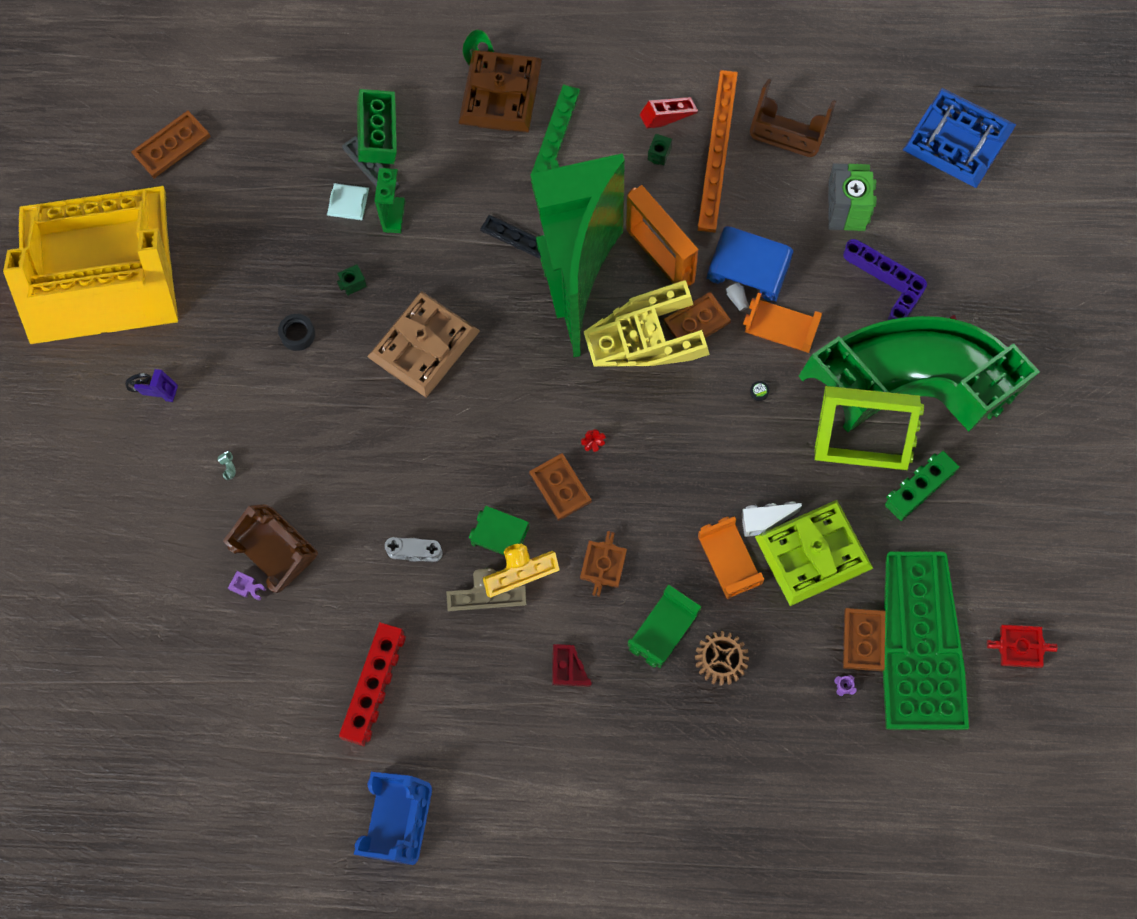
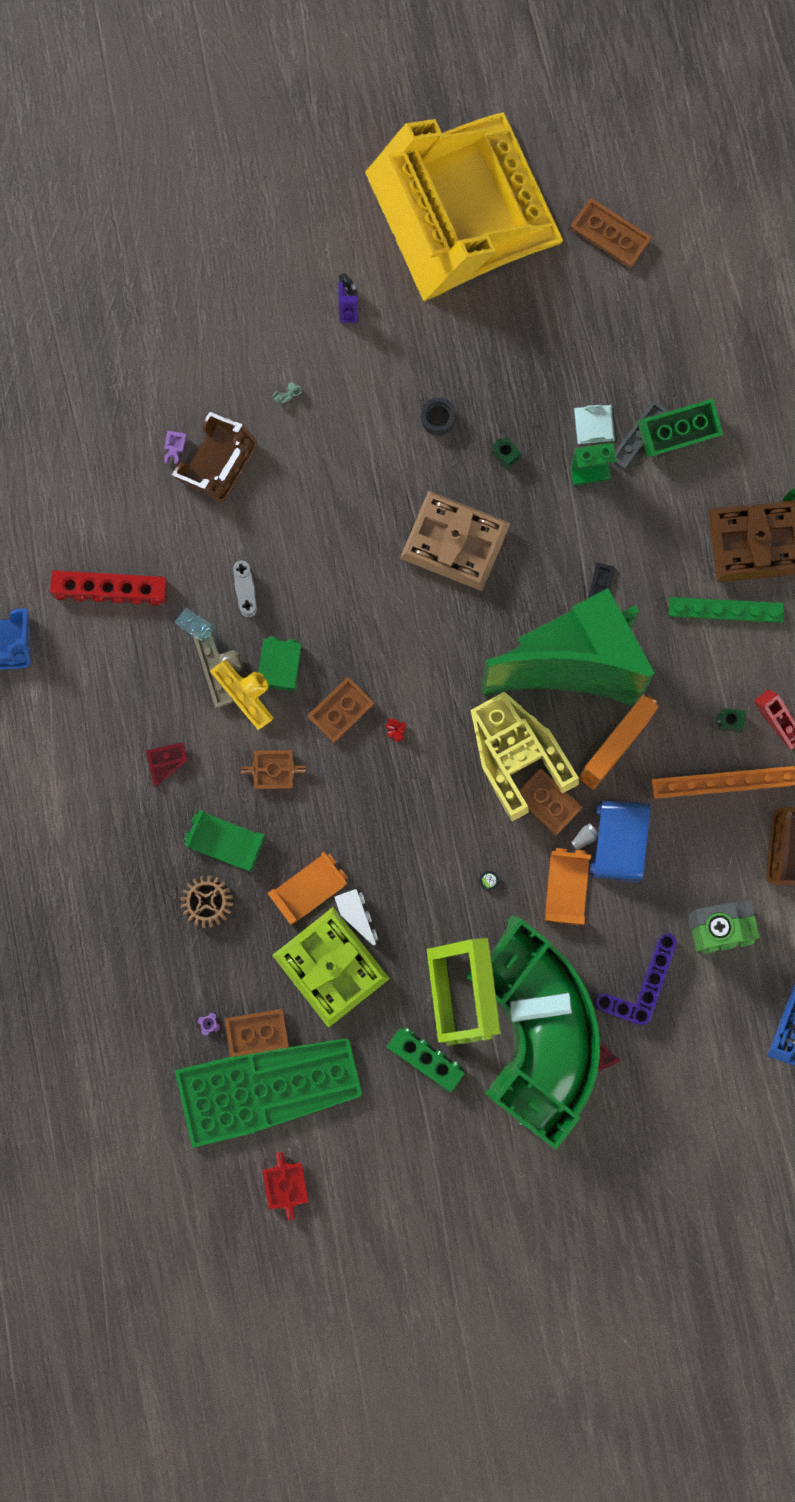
camera: 75 degrees right, 10 degrees up
none -> clear light blue plate [174,608,215,642]
none -> light aqua tile [510,993,572,1022]

